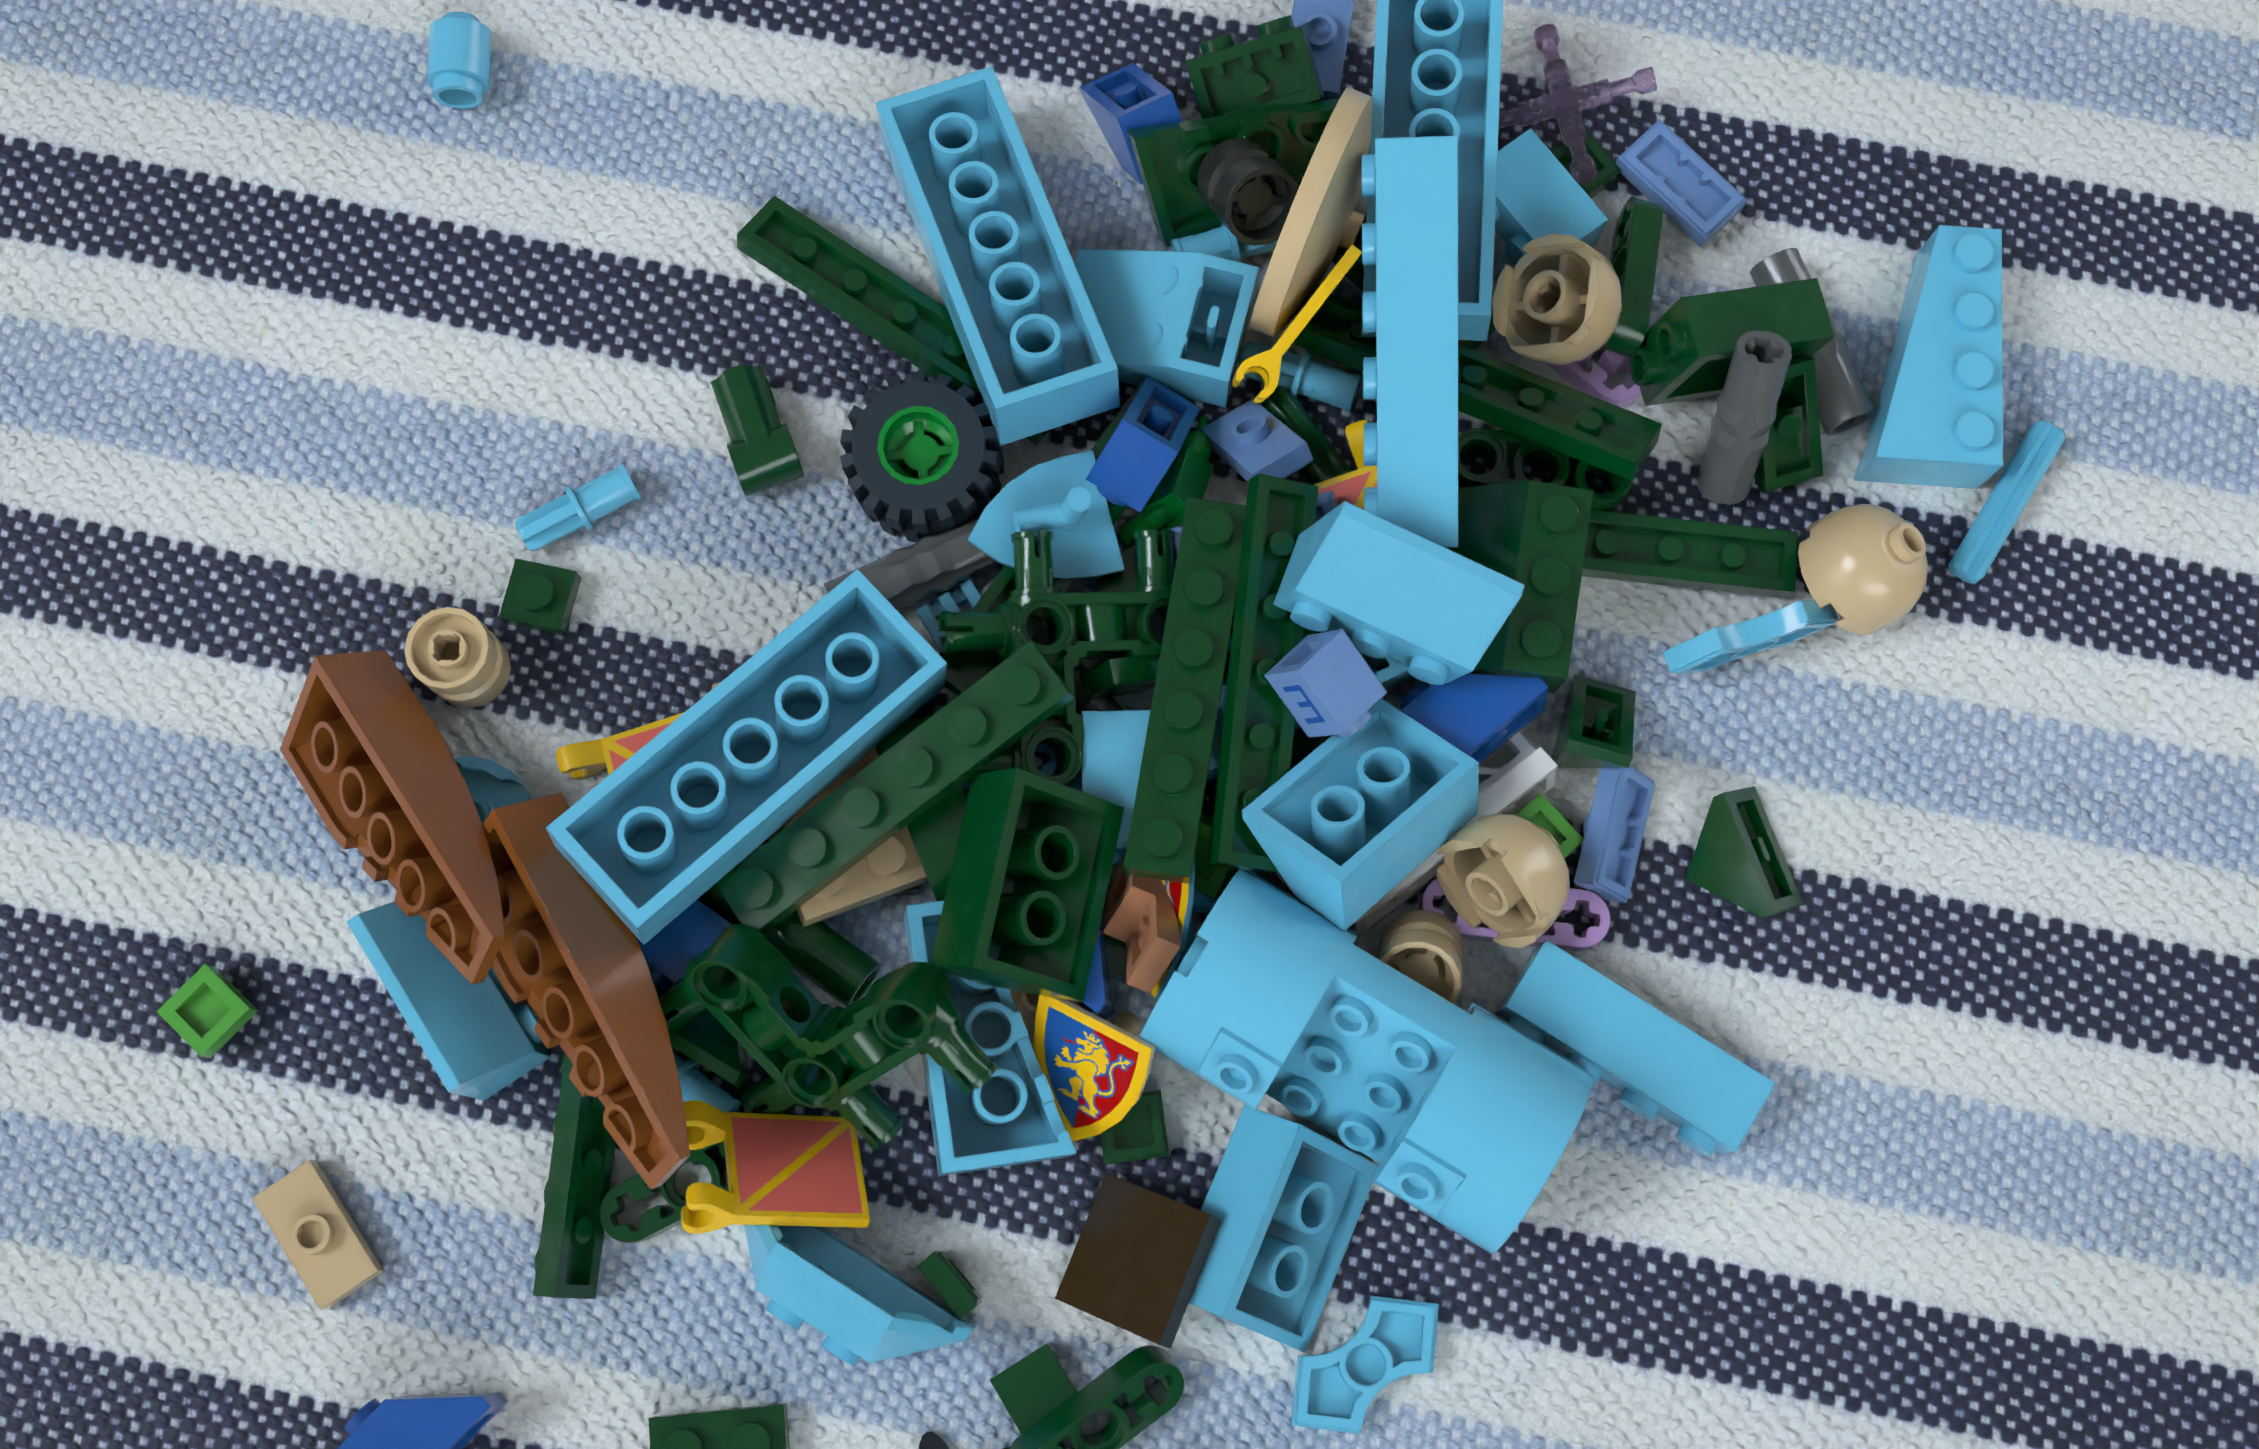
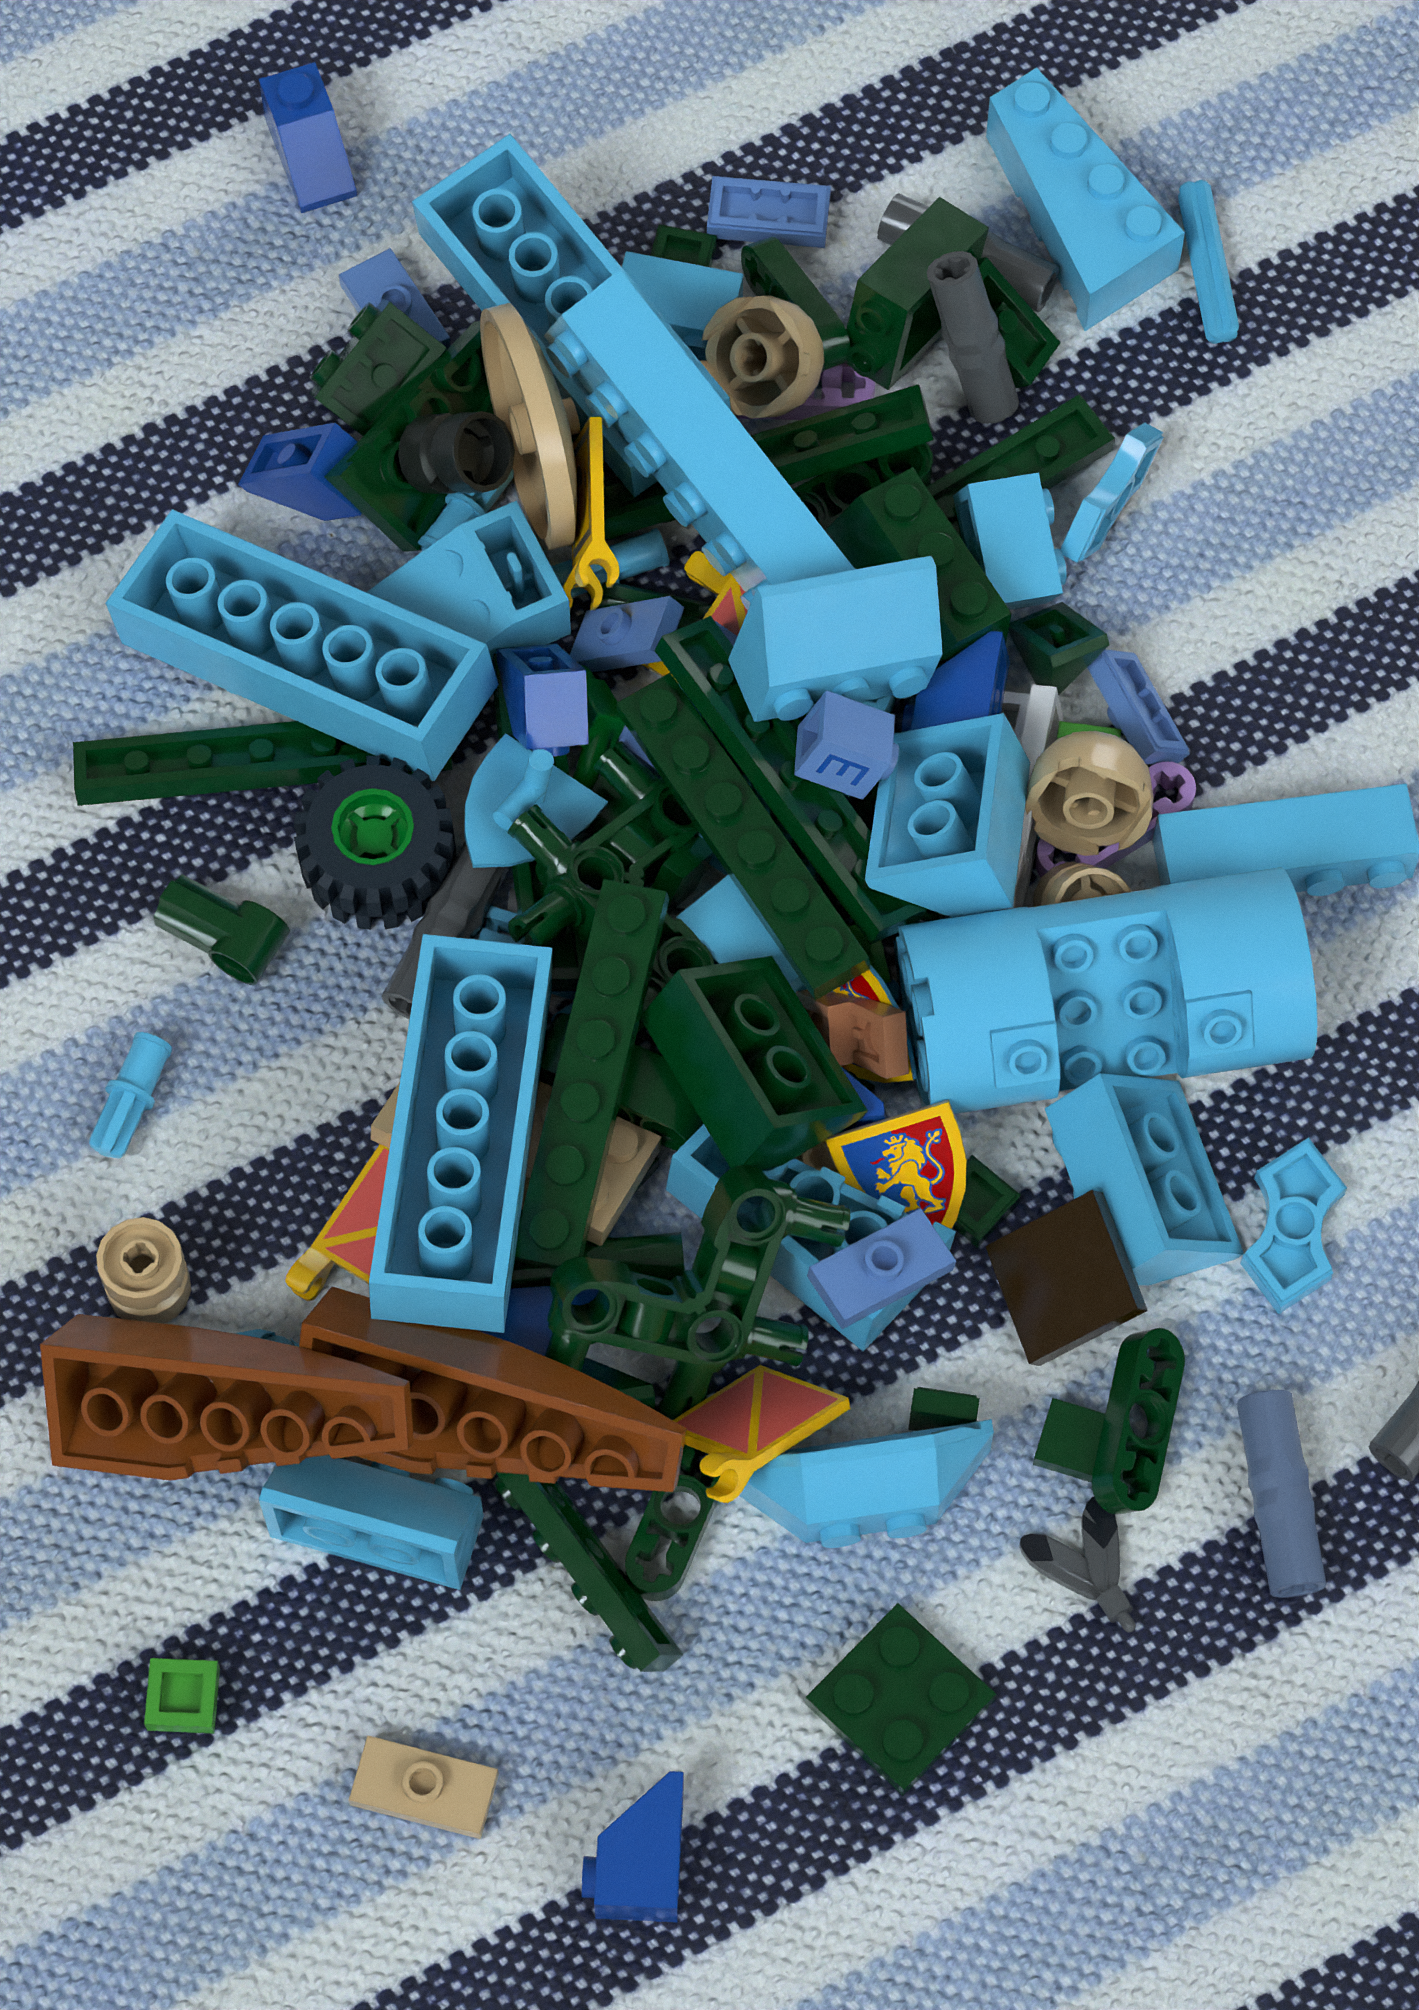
camera: 40 degrees left, 10 degrees down
dark green plate [499,558,582,637] -> none
clear purple piece [1498,24,1657,183] -> none
dark green slope [1685,786,1804,918] -> none
tan cylinder [1798,504,1928,636] -> none
none -> medium blue plate [807,1208,956,1329]
none -> medium azure brick [953,472,1067,610]

